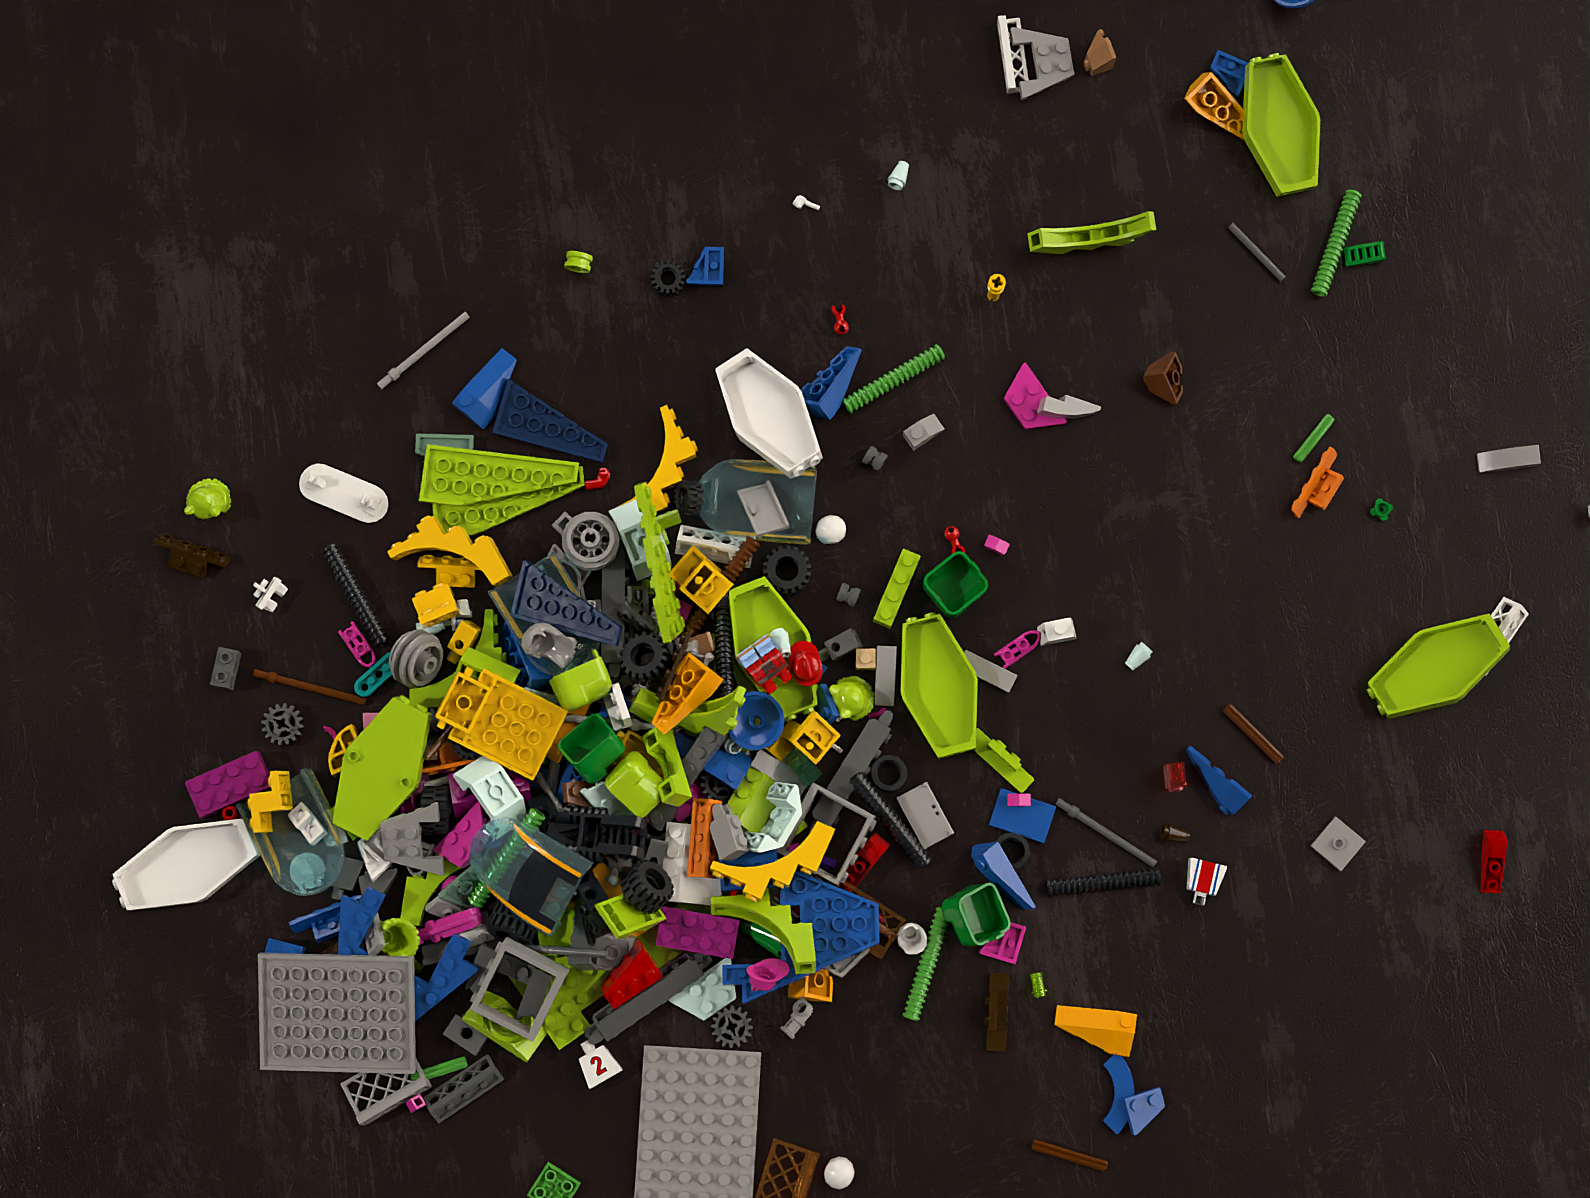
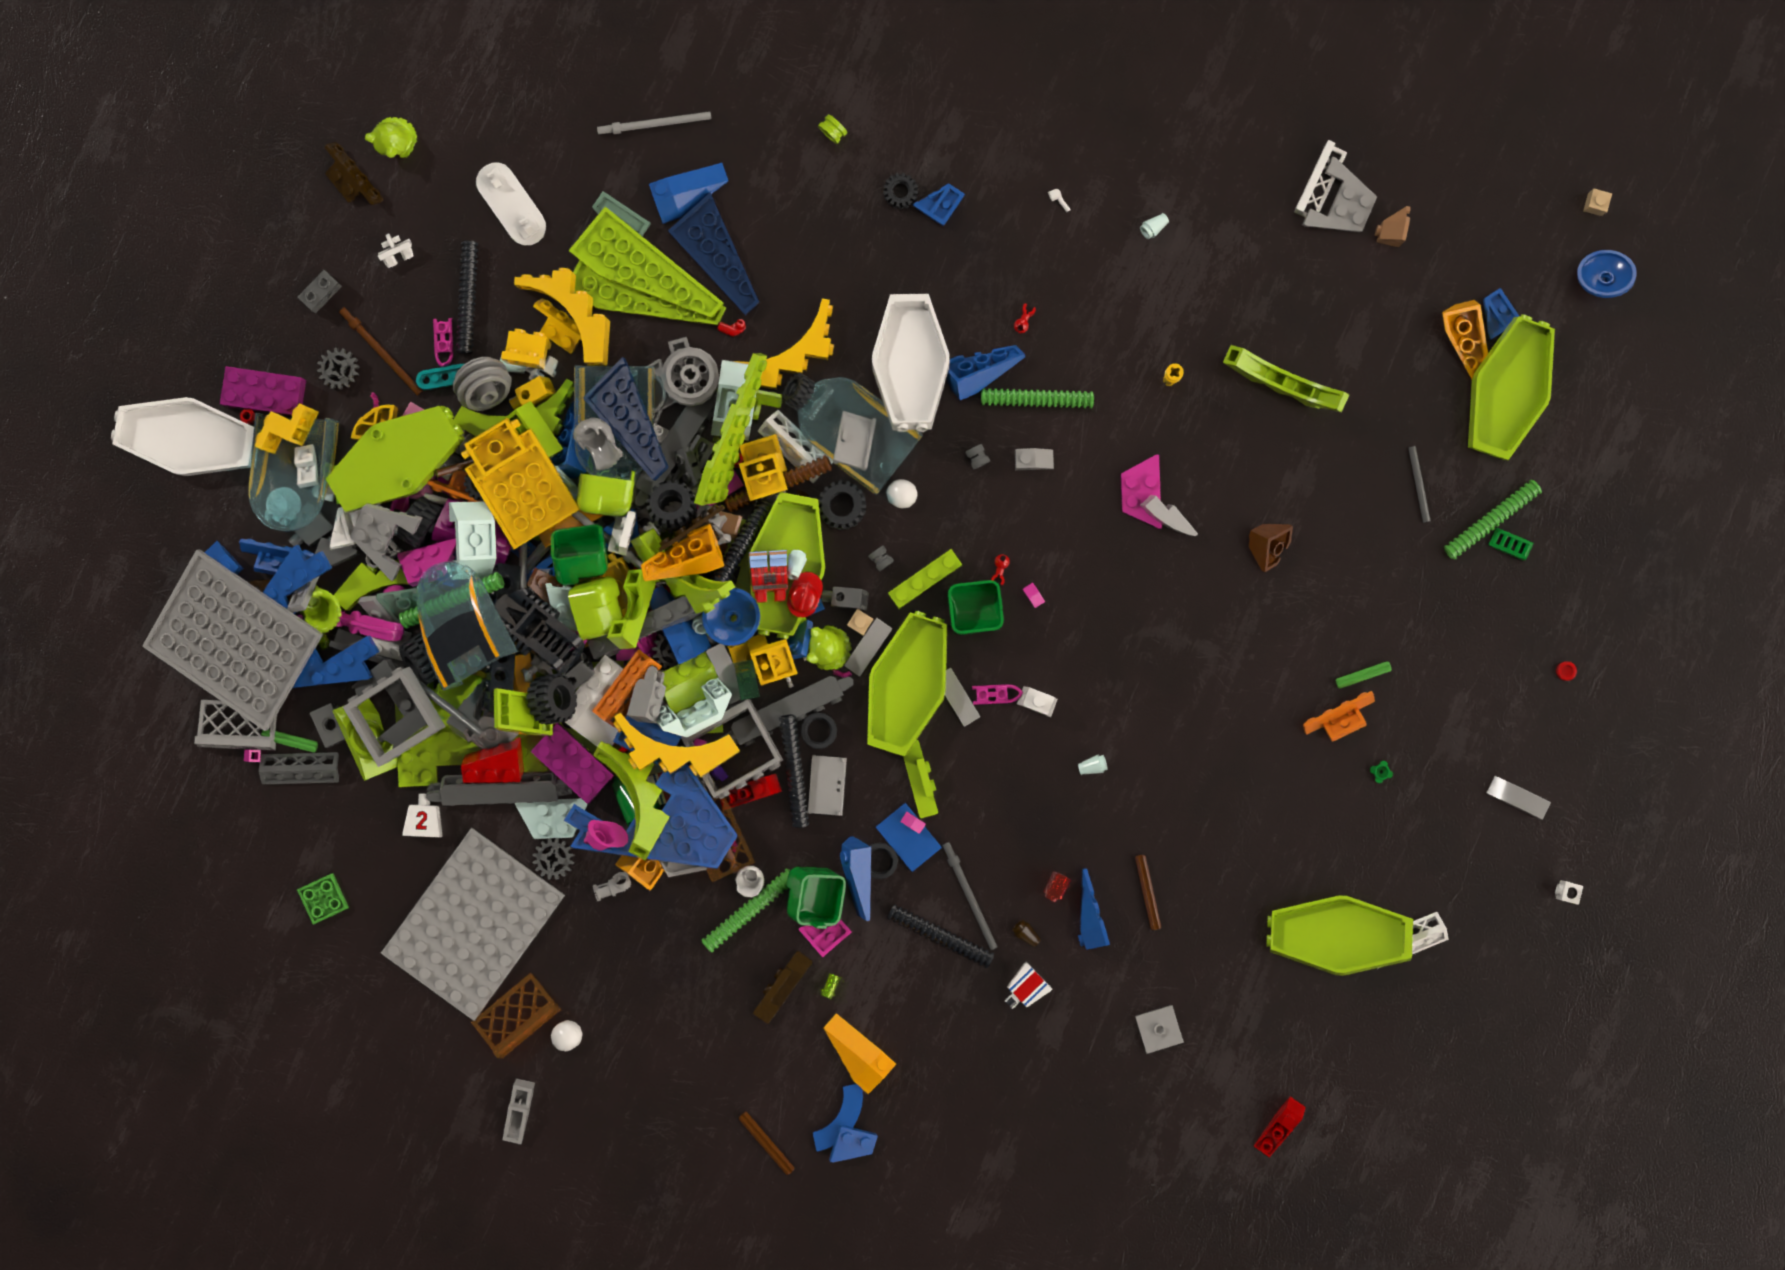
camera: 35 degrees right, 5 degrees up
none -> red tile [1556,661,1577,681]

